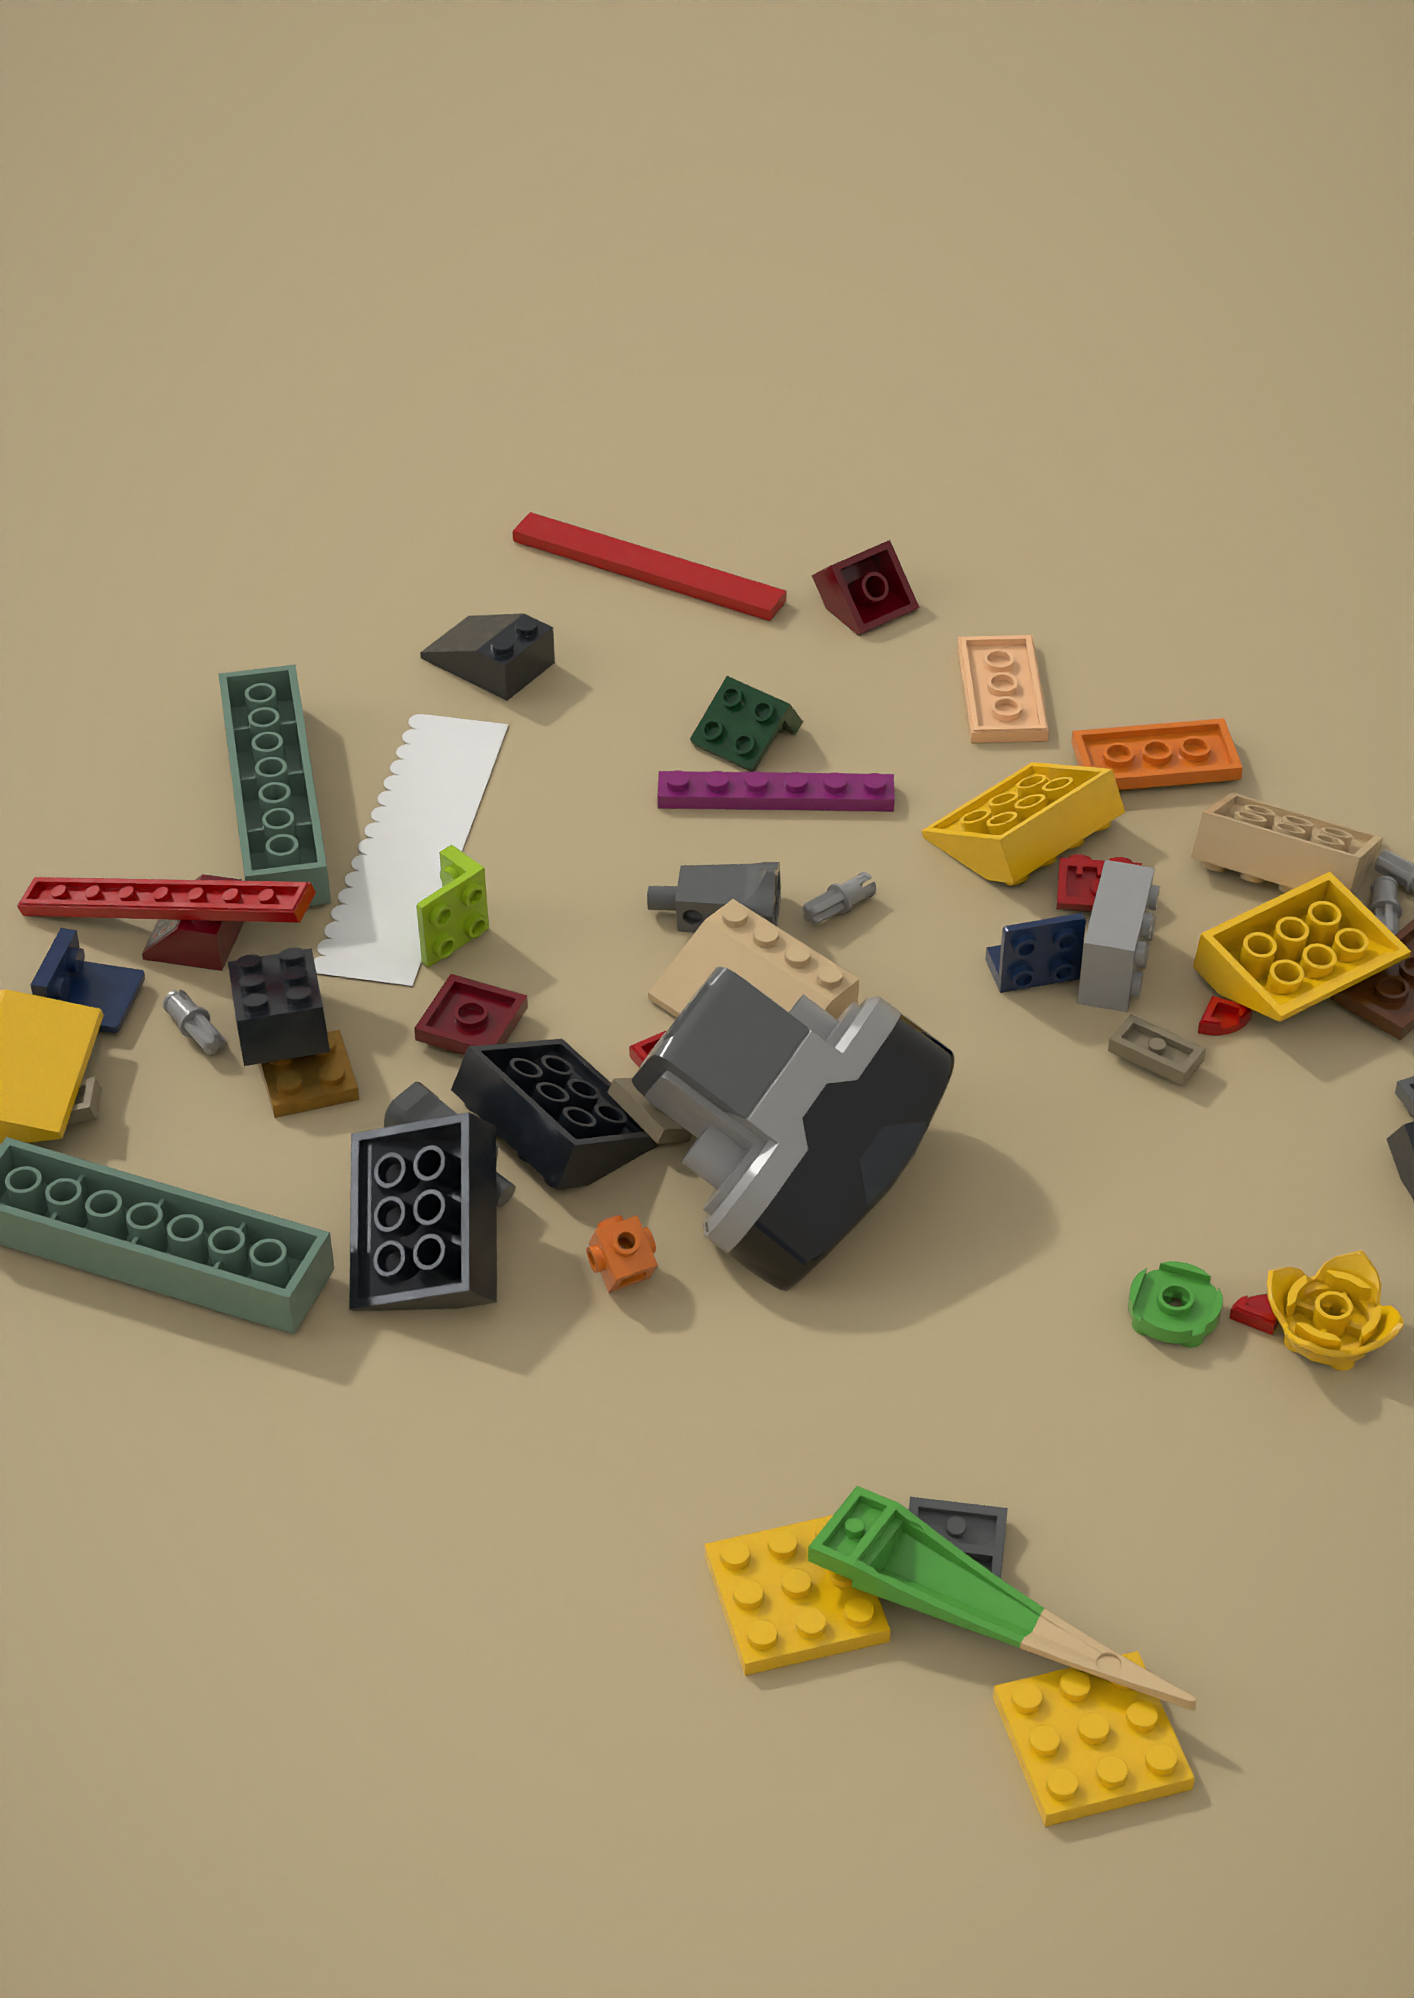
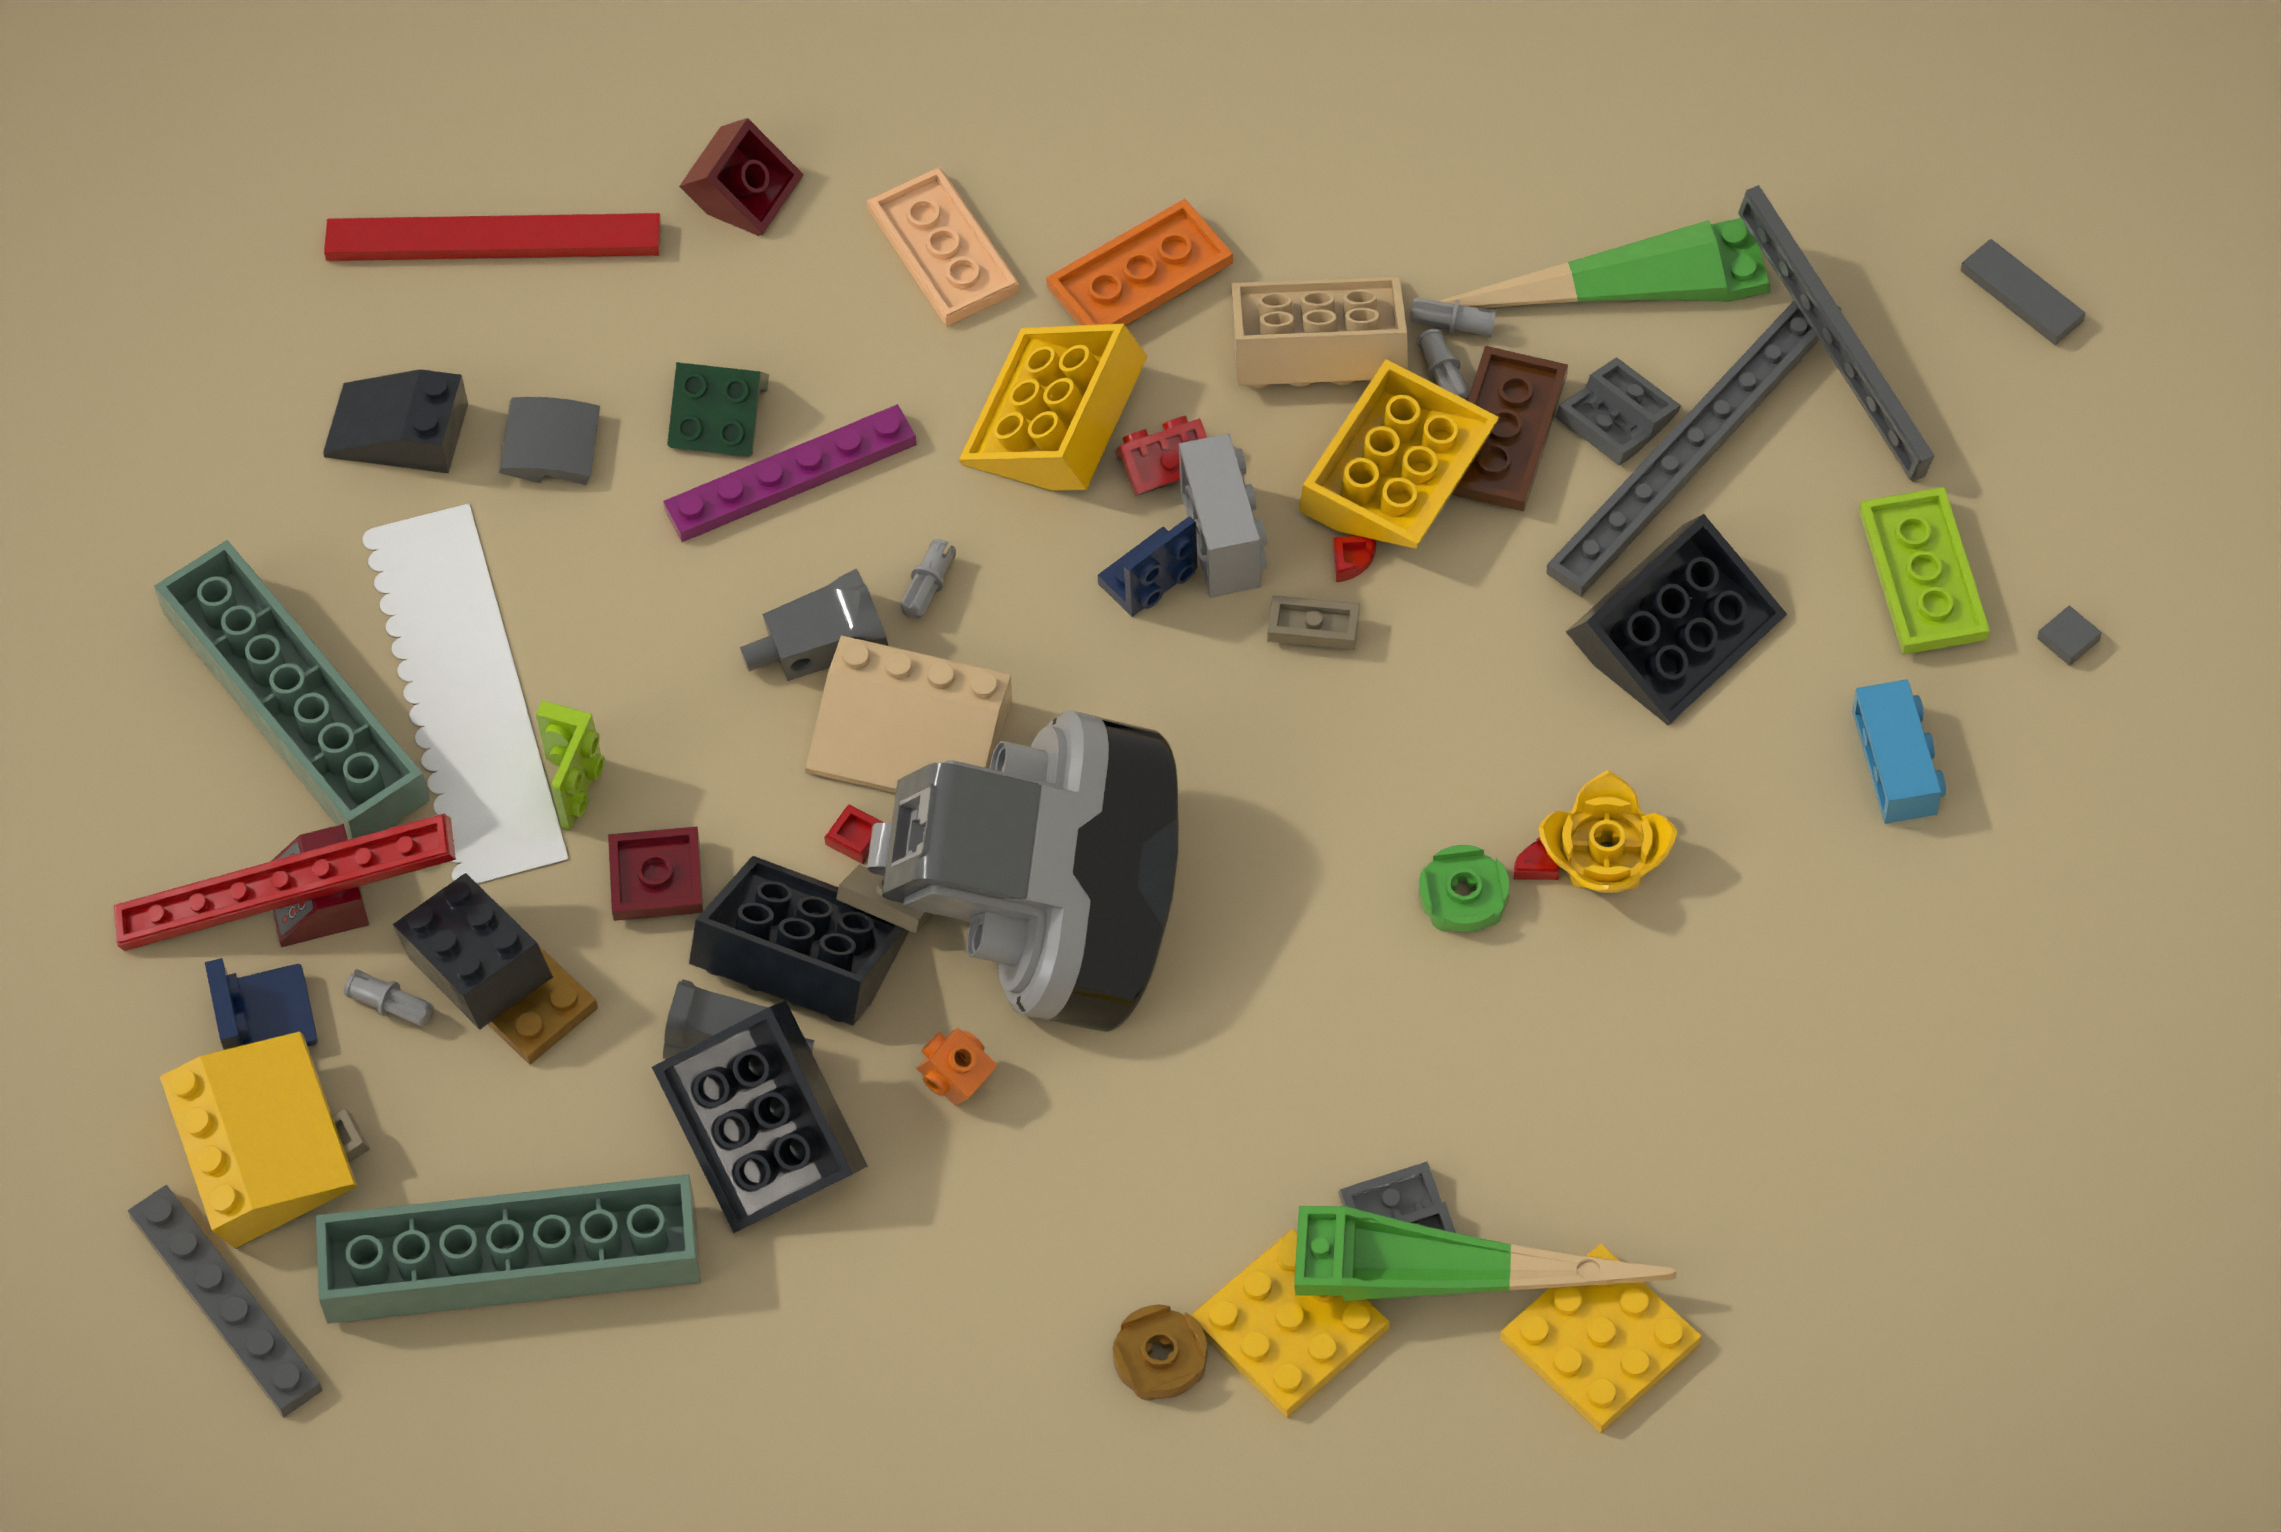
camera: 25 degrees left, 15 degrees up
none -> dark grey slope [499,397,600,485]
none -> pearl gold plate [1113,1305,1207,1400]

